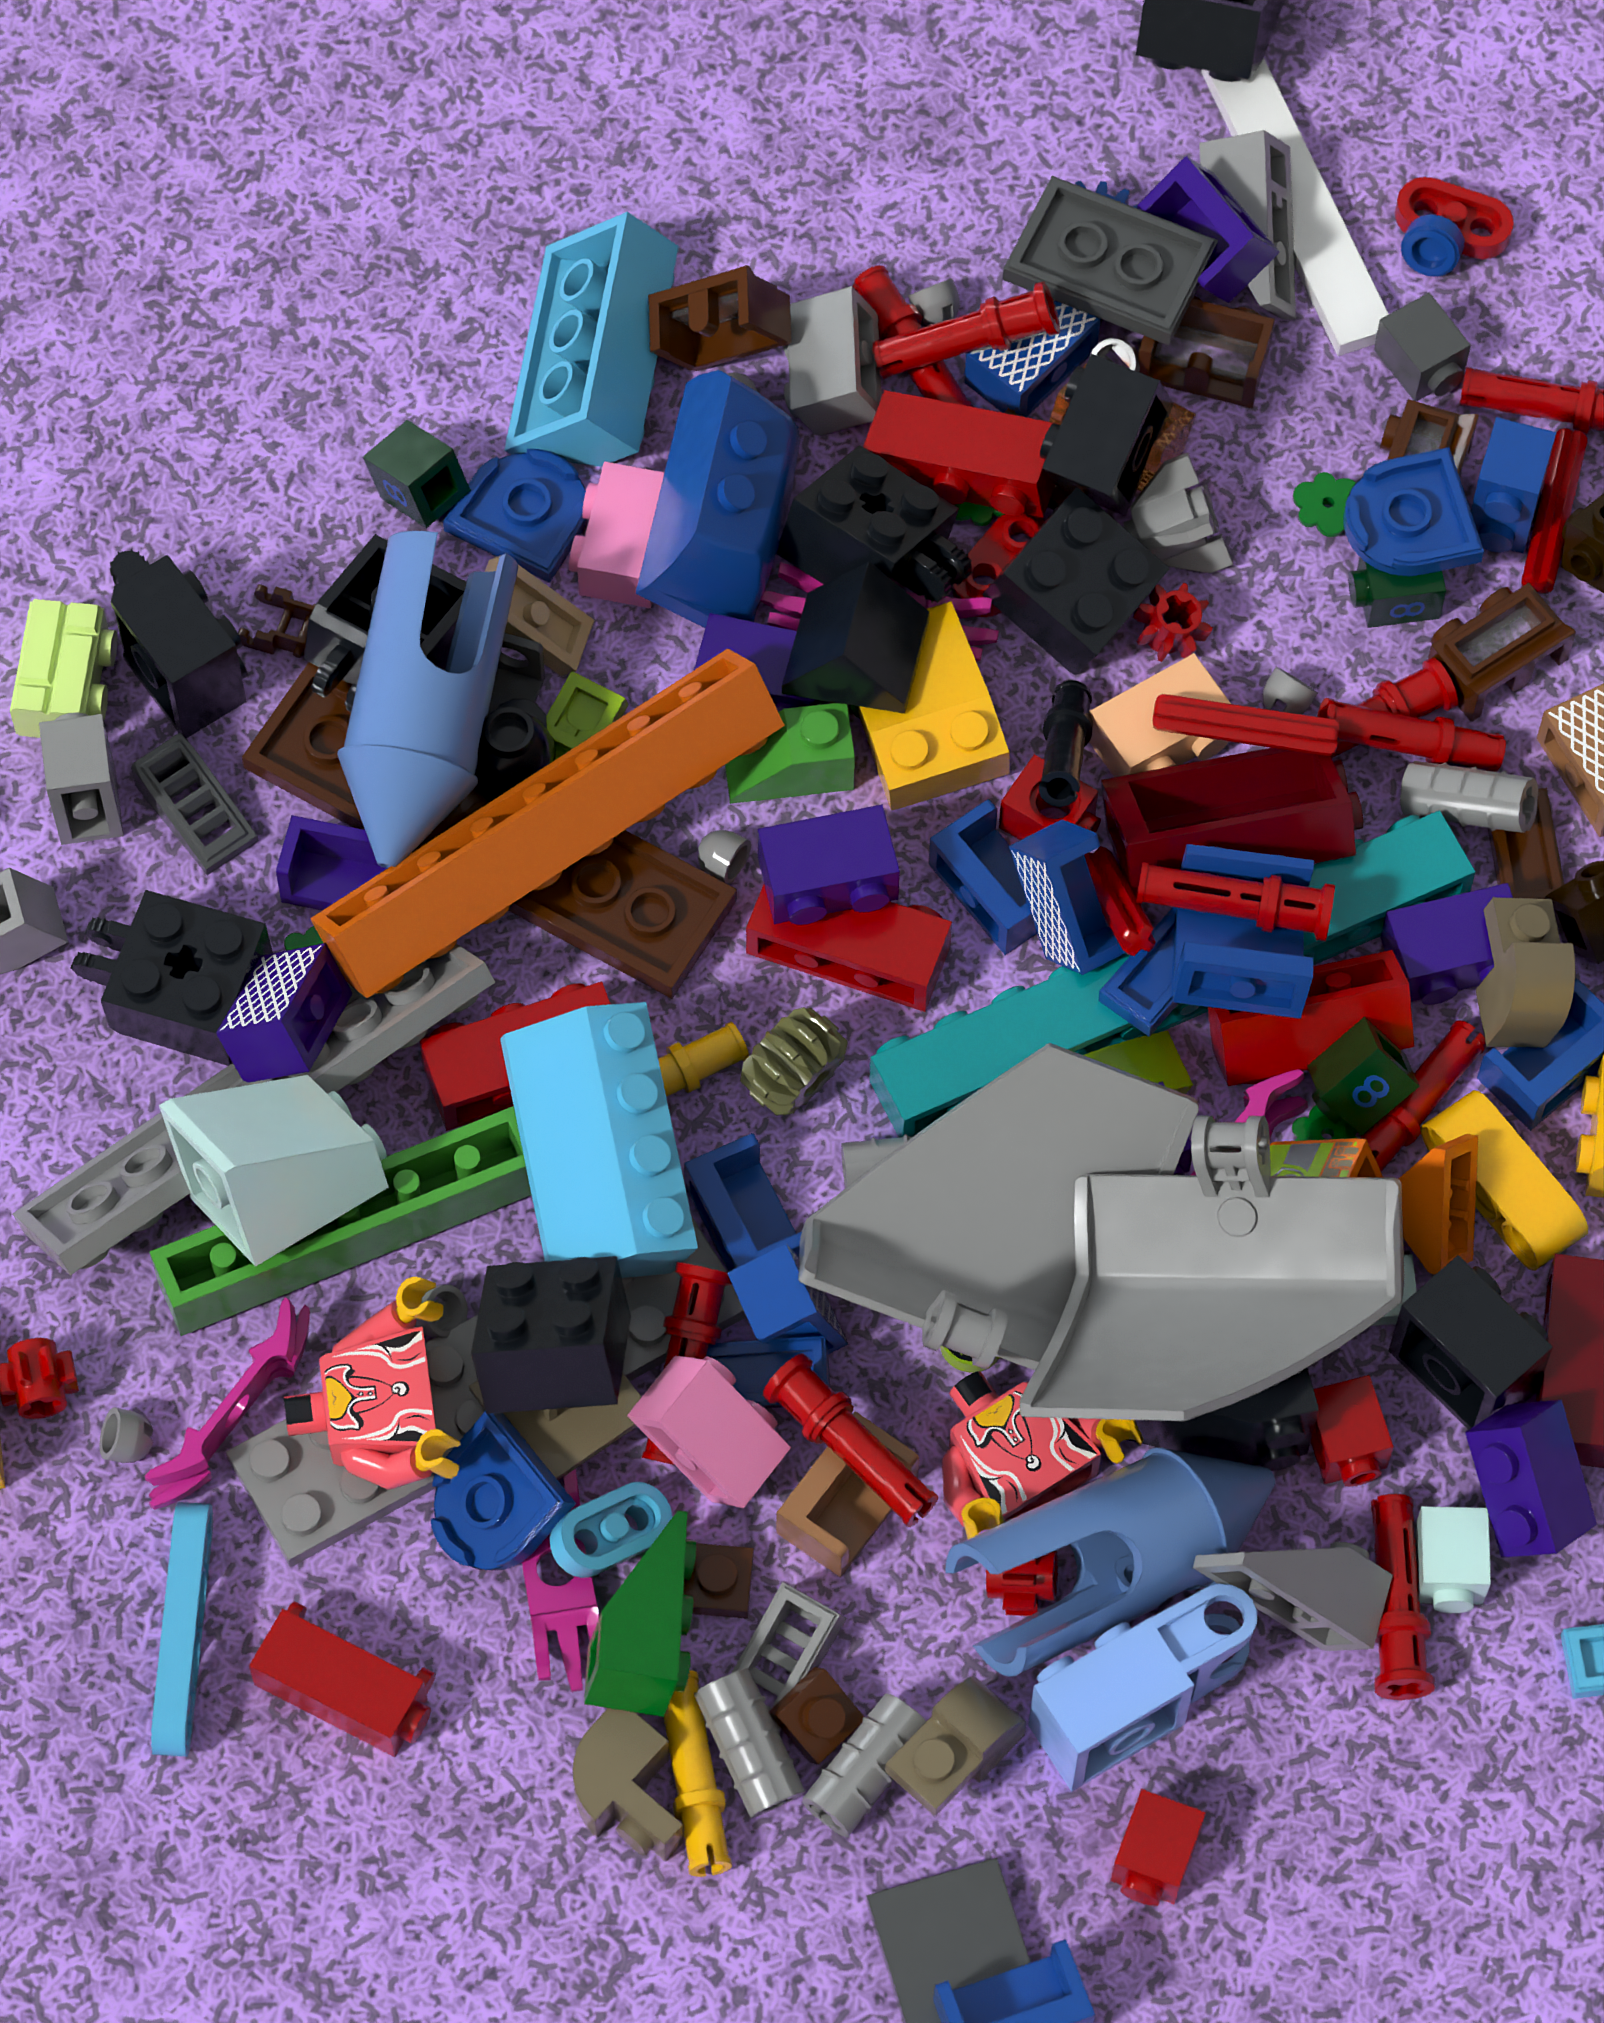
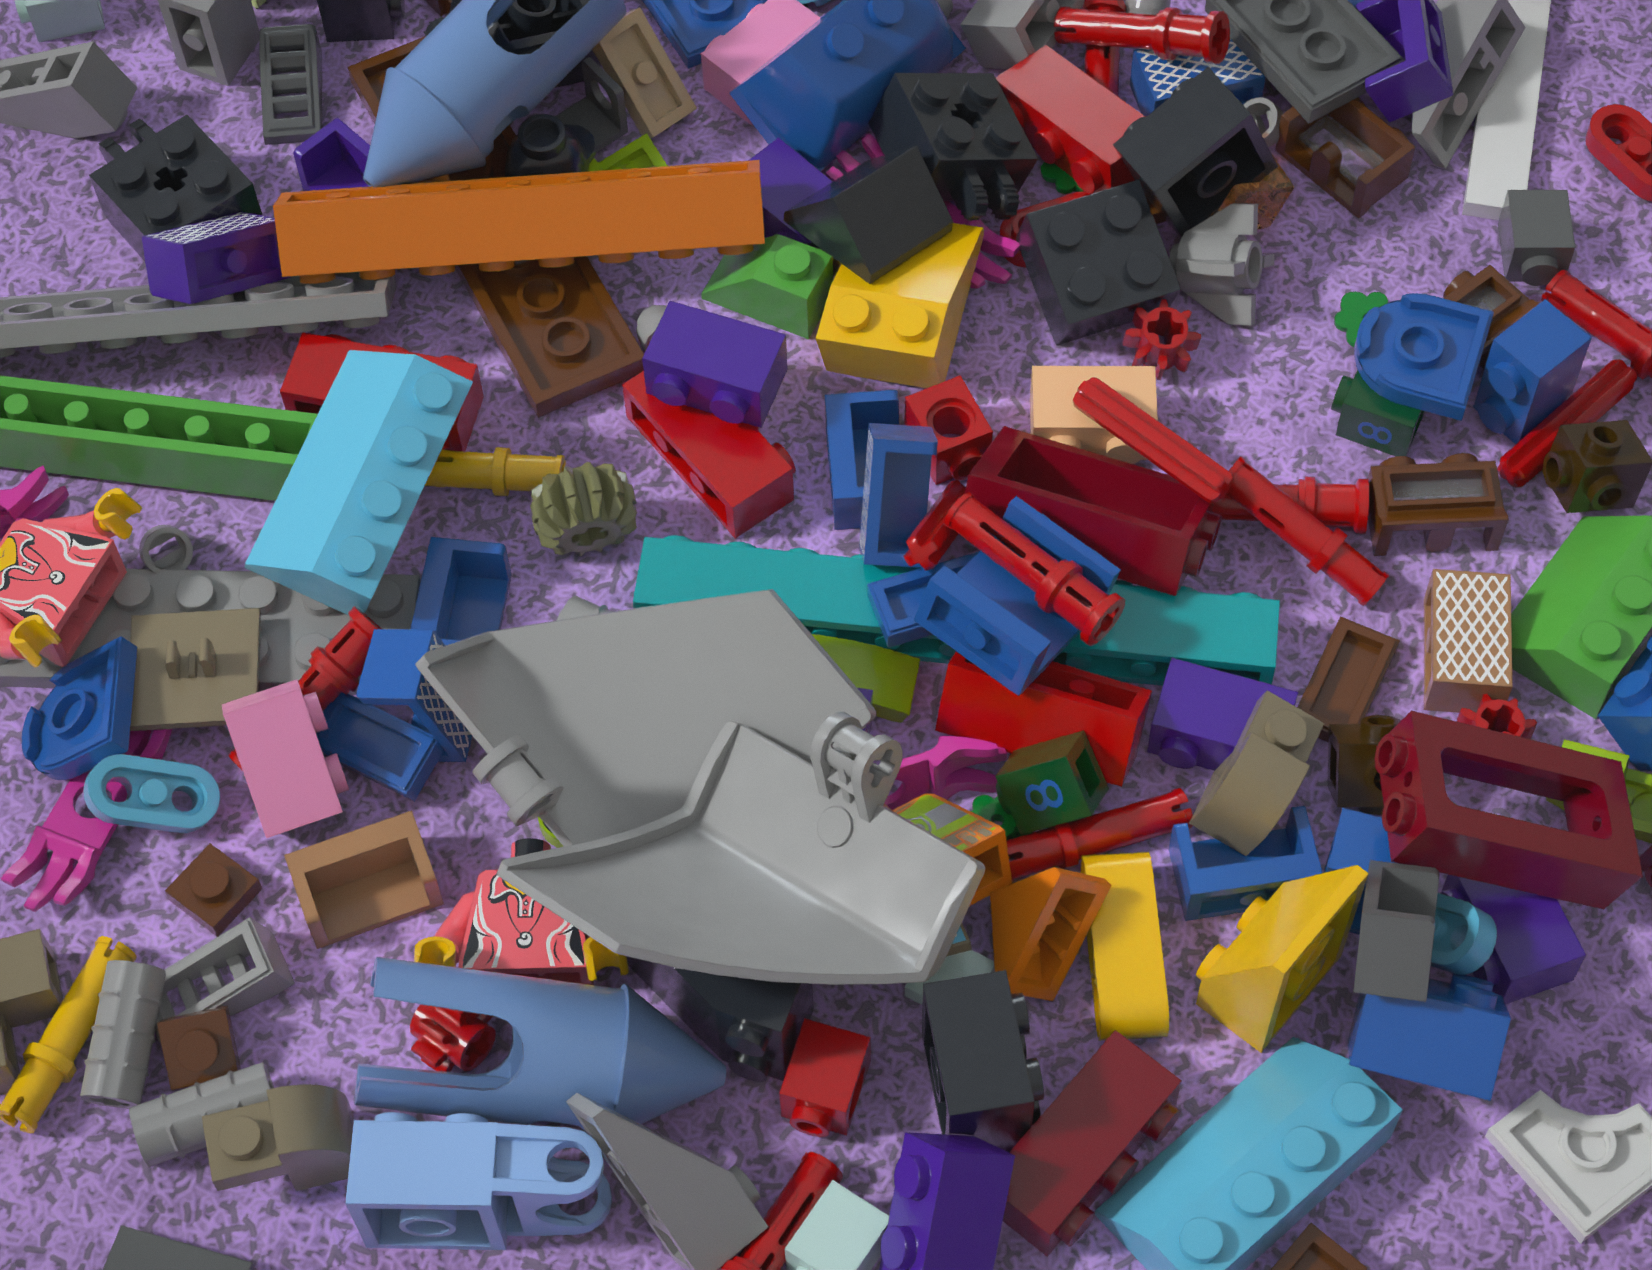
camera: 35 degrees right, 5 degrees down
light aqua slope [159,1075,389,1267] -> none
black brick [471,1256,631,1414] -> none
green slope [584,1510,696,1717] -> none
red pin [763,1353,938,1527] -> none
black pin [1039,680,1093,807] -> none
light grey hinge [1263,667,1318,715] -> none
light grey axle [1400,761,1538,833] -> none
blue tile [1401,214,1464,277] -> none

